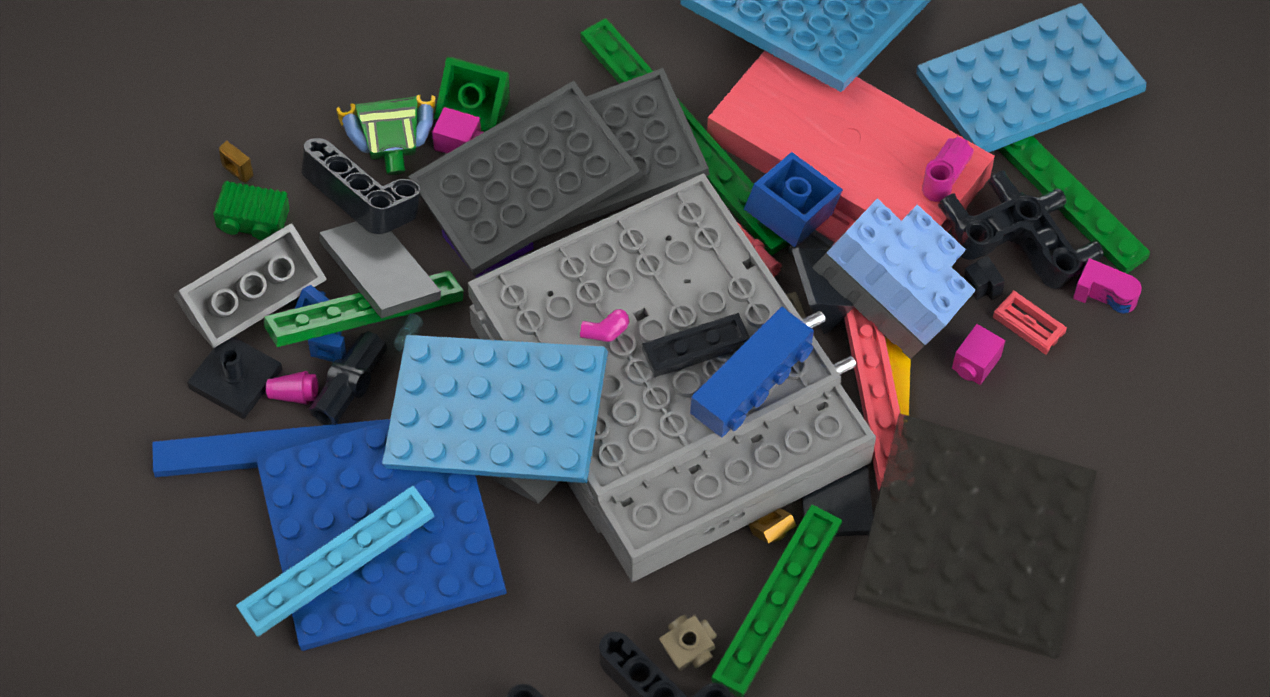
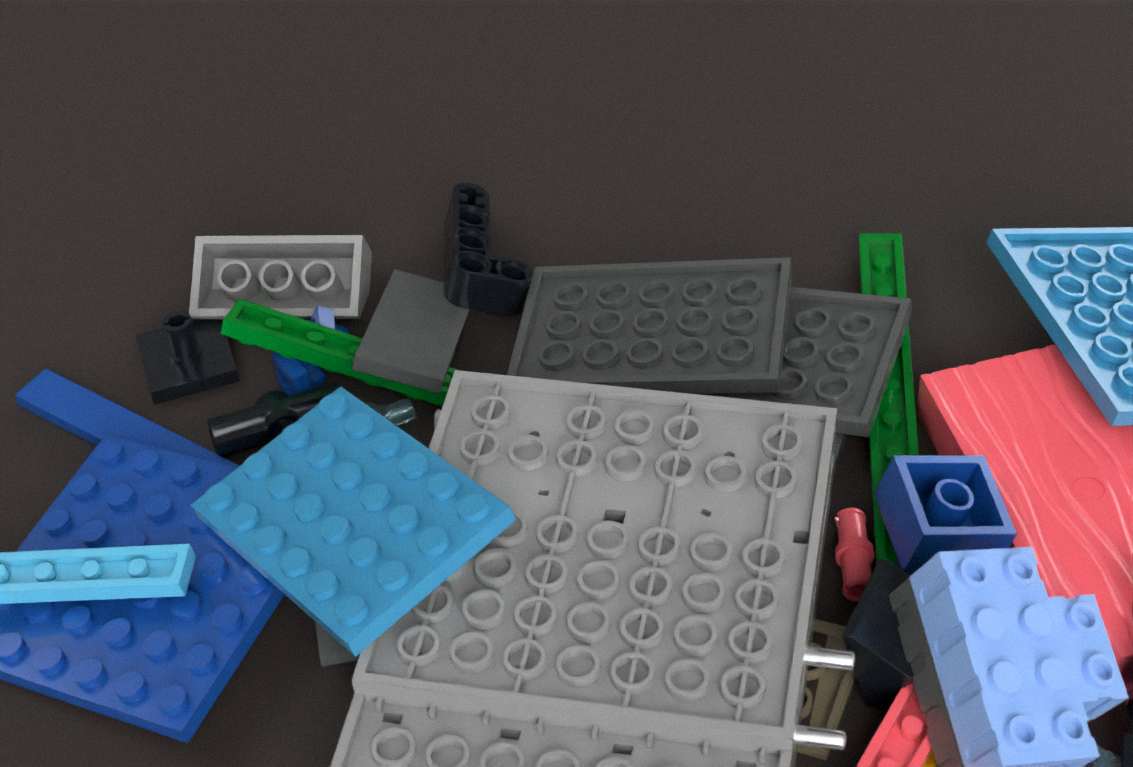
camera: 45 degrees right, 15 degrees down
green brick [213,181,290,240] -> none
pearl gold tile [219,141,253,183] -> none
dark pink cone [266,371,318,405] -> none
torso [337,95,435,175] -> none
dark pink brick [432,107,484,154] -> none
green slope [434,56,510,132] -> none
dark pink arm [580,309,629,342] -> none
black tile [642,313,750,378] -> none
blue brick [690,306,814,438] -> none

